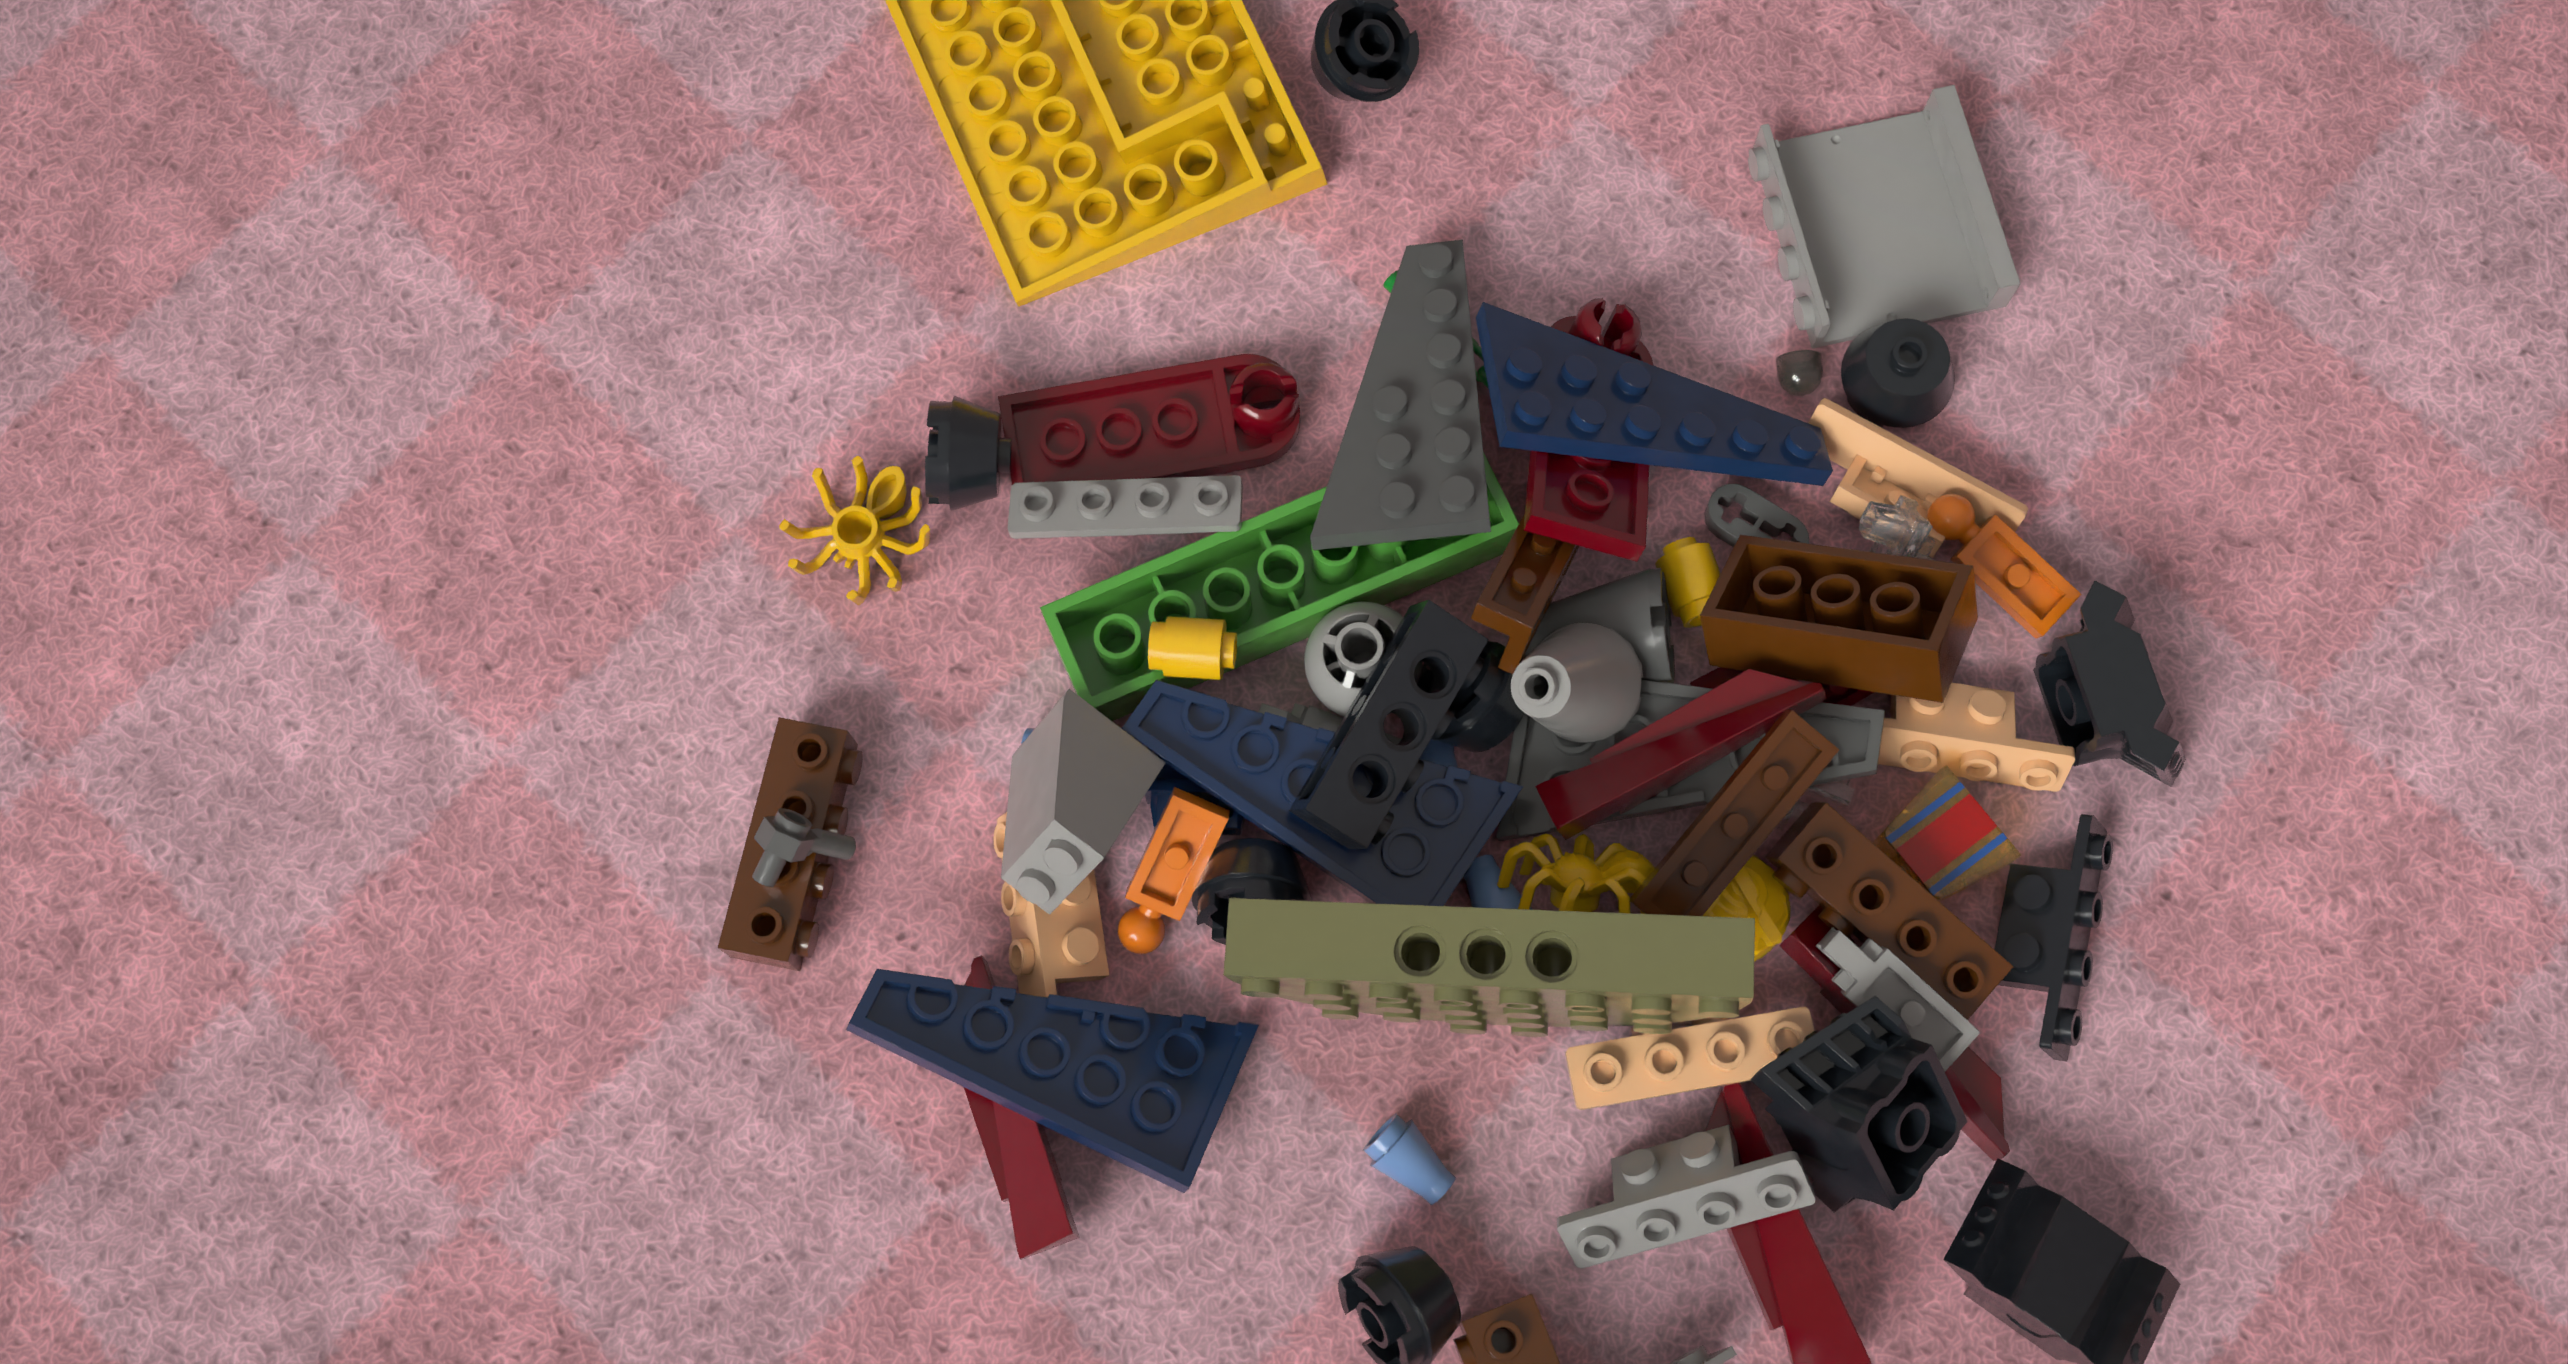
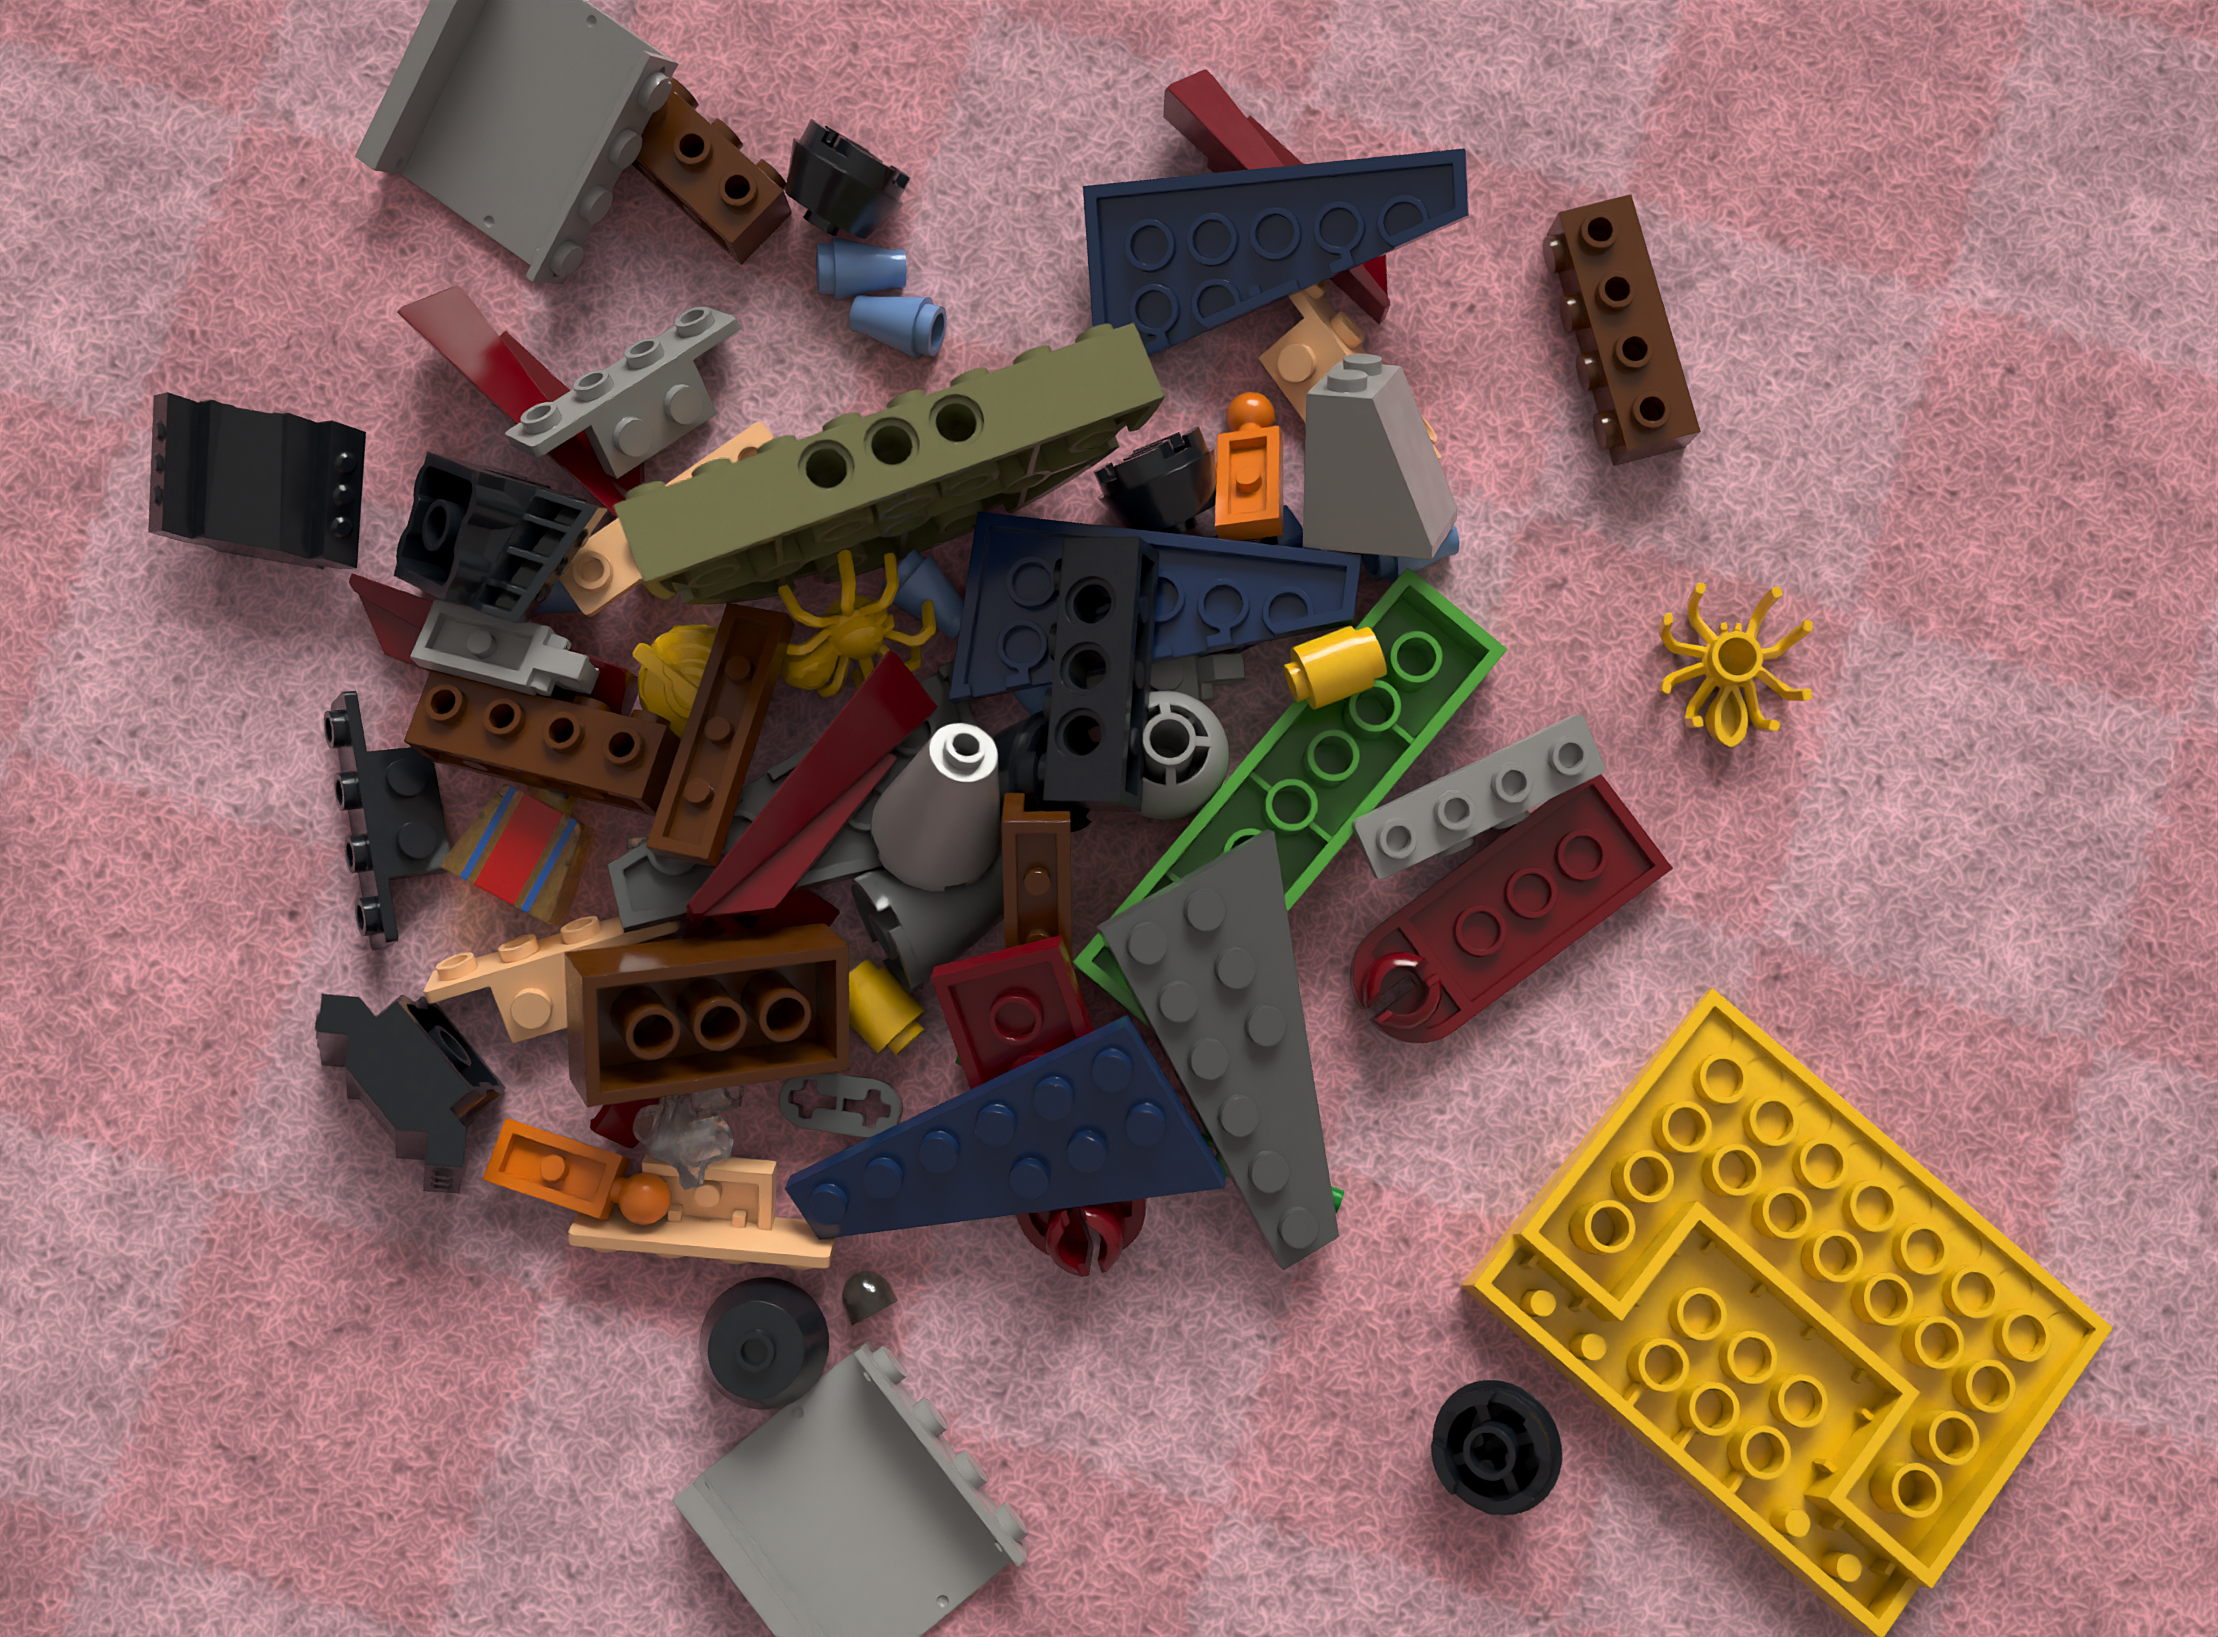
camera: 150 degrees right, 10 degrees up
dark grey piece [752,808,856,887] -> none
black cone [925,396,1012,511] -> none
none -> medium blue cone [816,237,906,300]

